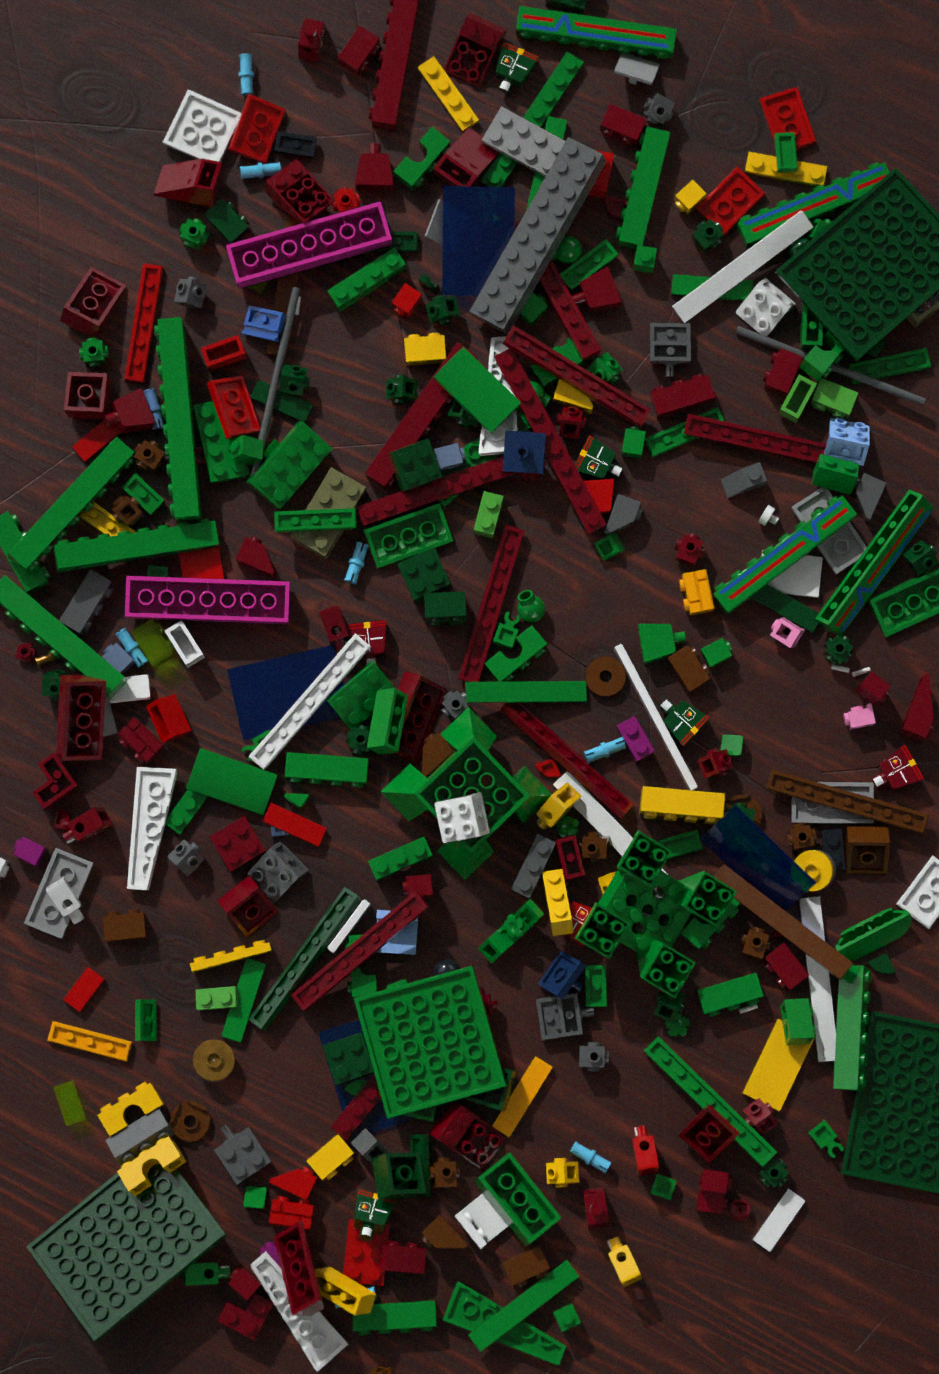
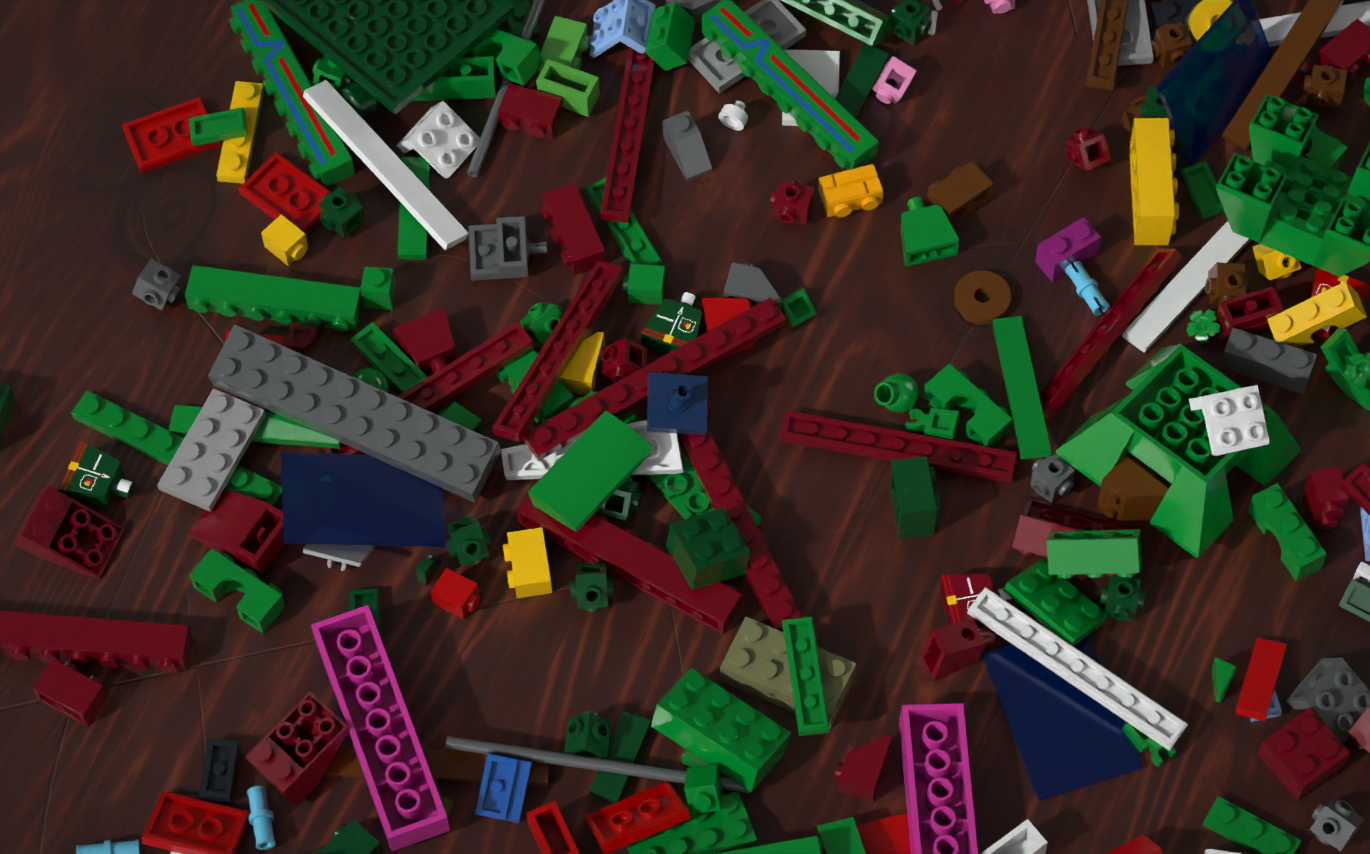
camera: 95 degrees left, 20 degrees down
green slope [186,748,277,816] -> none
green brick [285,752,369,788] -> none
dark red torso [298,18,326,62] -> none
green brick [327,248,406,312] -> none
red brick [332,187,361,213] -> none
medium azure pin [344,542,369,584] -> none
dark red torso [355,143,393,190] -> none
green slope [363,502,453,568] -> none
dark green brick [397,547,451,604] -> none
yellow plate [418,57,479,133] -> none
sand blue brick [434,443,466,472] -> none
bright green brick [474,491,503,539] -> none
green brick [516,6,677,59] -> none
red tile [535,758,561,778] -> none
yellow torso [537,782,582,829] -> none
dark red brick [600,104,647,146] -> none
light grey piece [614,53,660,85] -> none
white tile [614,644,698,791] -> none
dark green torso [659,699,710,749] -> none
green brick [700,638,733,669] -> none
green slope [720,734,743,757] -> none

